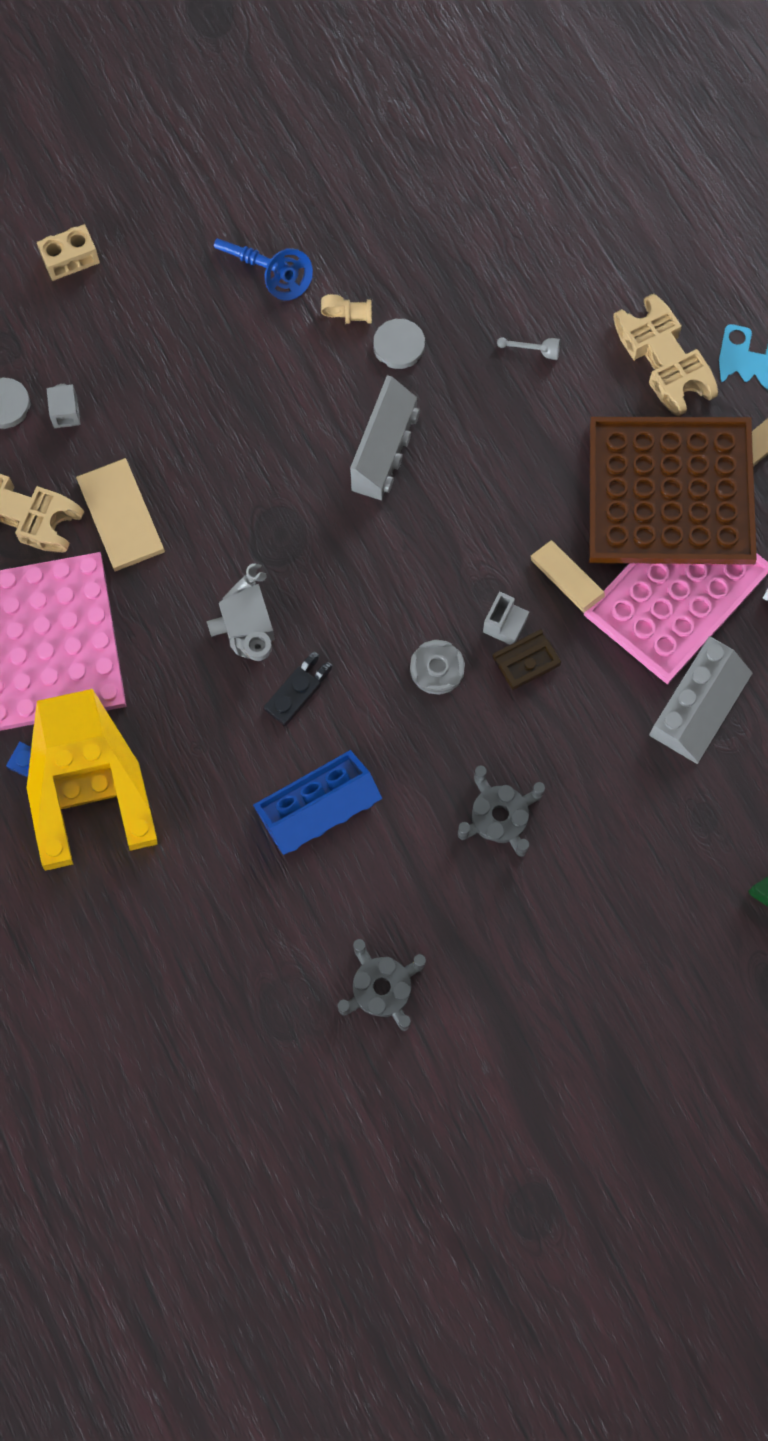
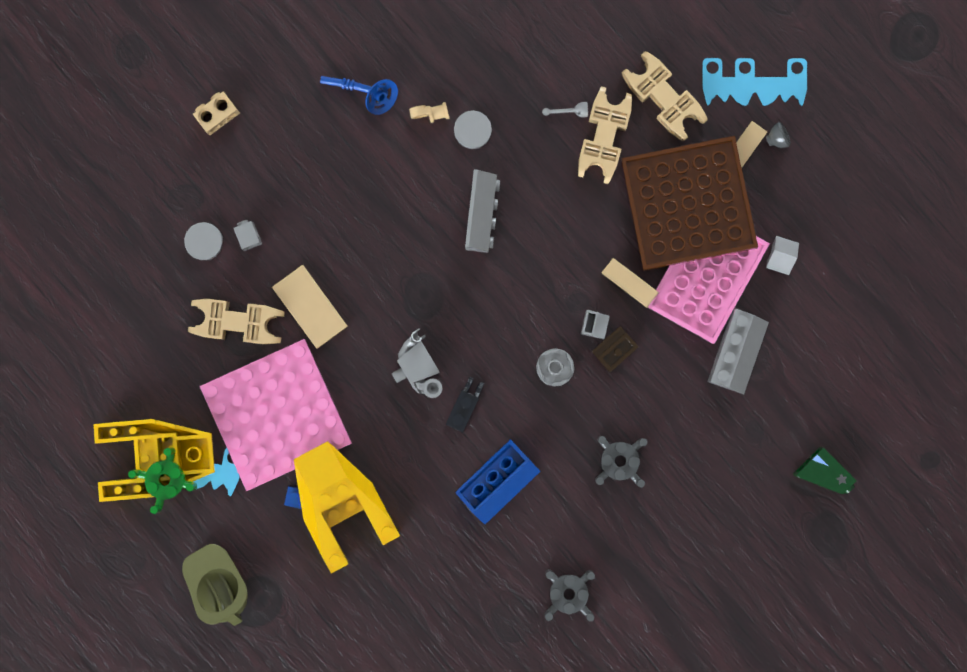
camera: 10 degrees left, 15 degrees up
none -> tan piece [578,86,632,184]

